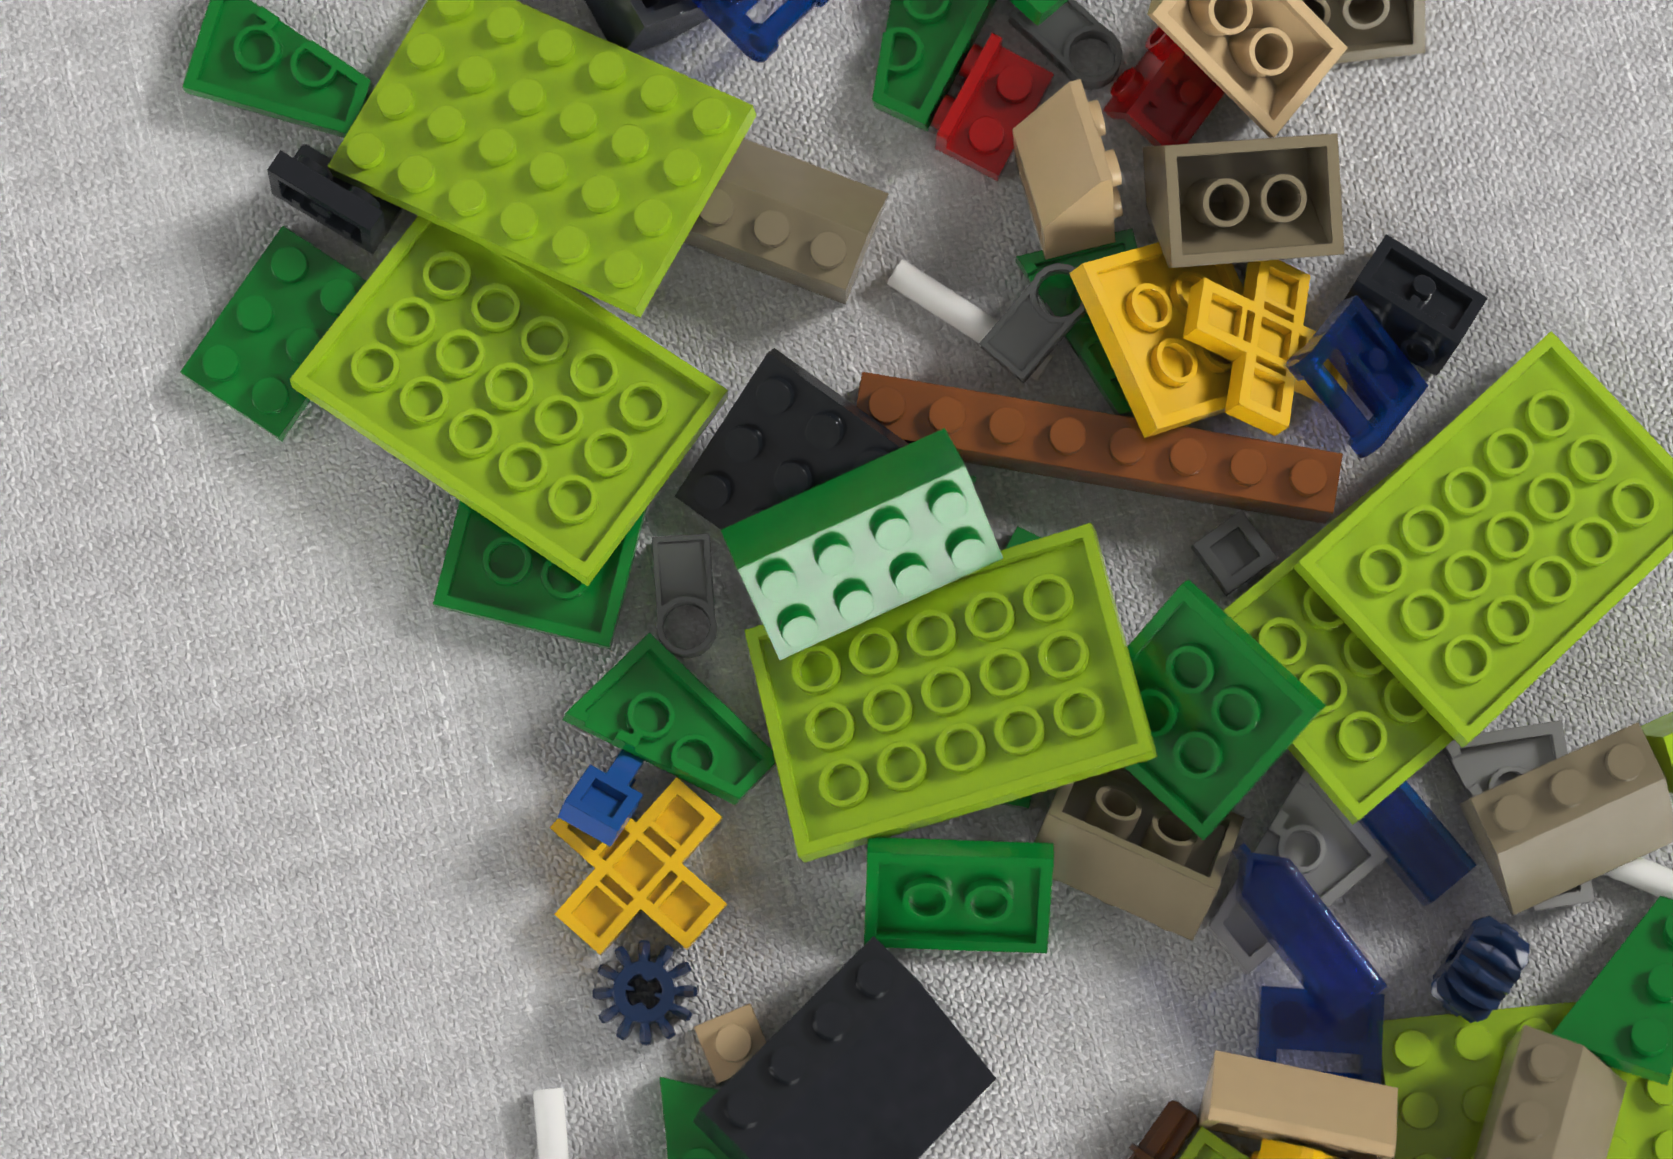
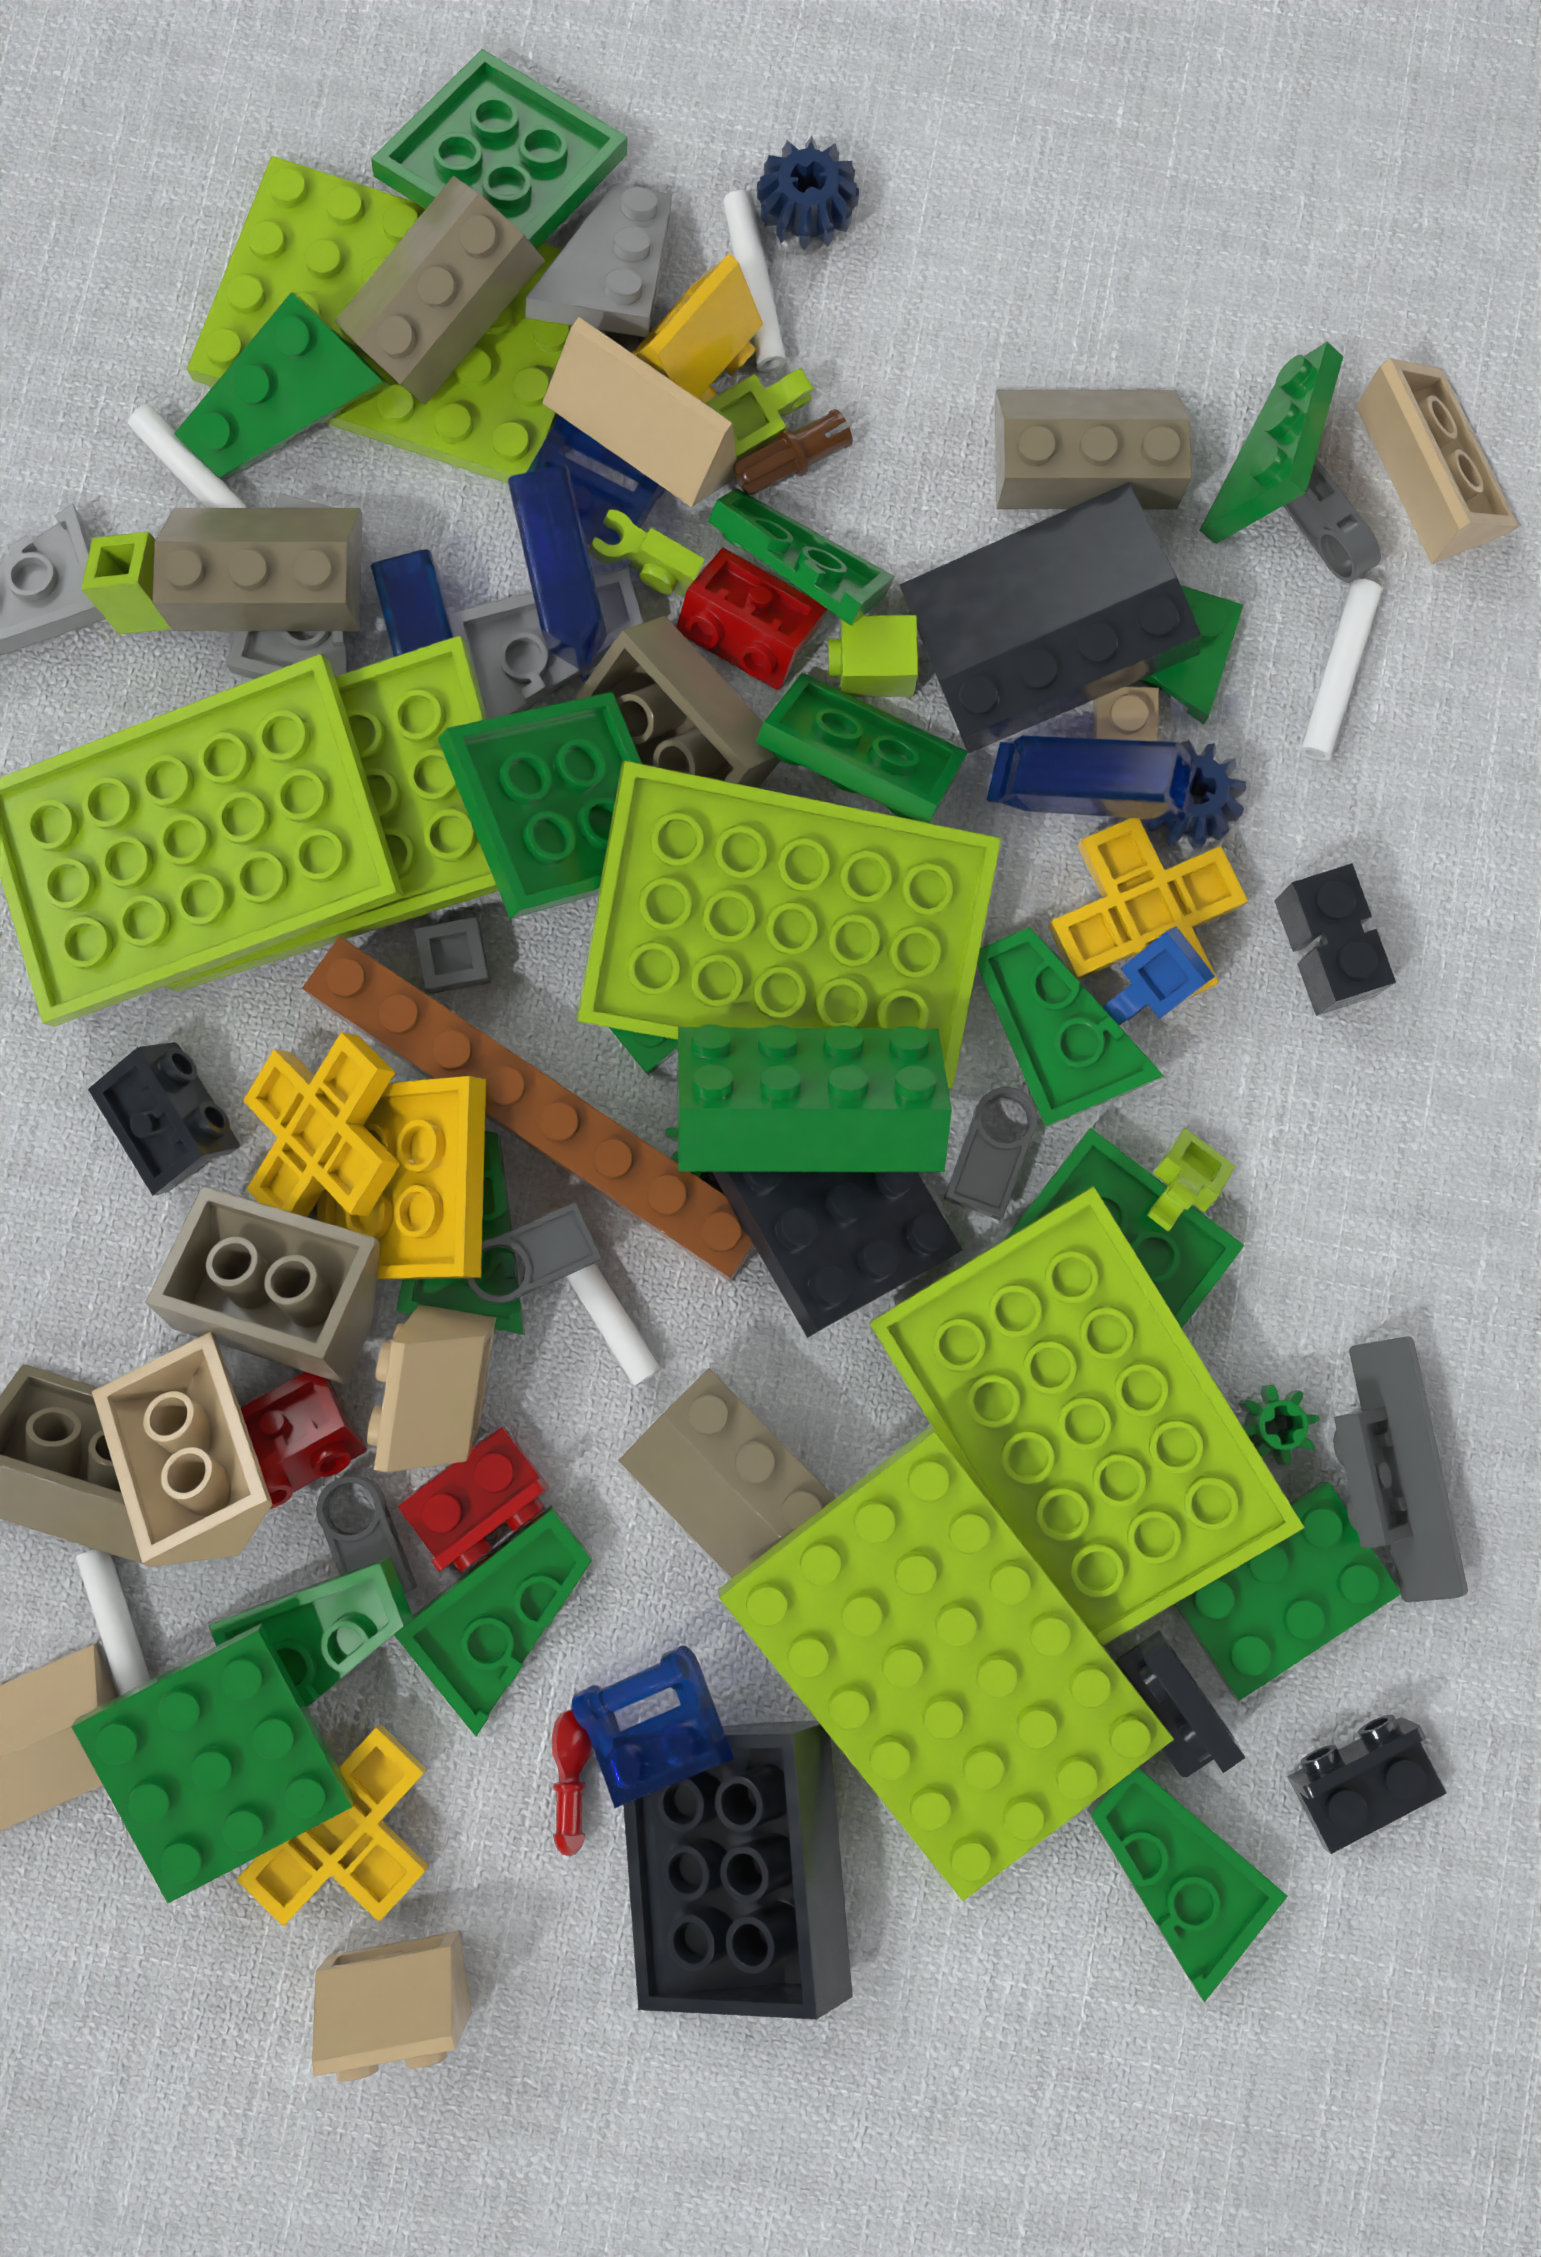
camera: 160 degrees left, 0 degrees up
clear blue plate [1286,295,1429,458] -> none
dark blue gear [1431,915,1530,1023] -> none
none -> lime plate [588,510,705,597]
none -> red bracket [676,547,827,690]
none -> green wing [707,488,895,626]
none -> lime brick [828,615,918,697]
none -> clear blue piece [986,735,1196,821]
none -> lime plate [1147,1128,1236,1231]
none -> green gear [1238,1384,1320,1466]
none -> black piece [1274,863,1396,1016]
none -> black bracket [1287,1715,1447,1854]
none -> dark grey bracket [1333,1336,1468,1602]

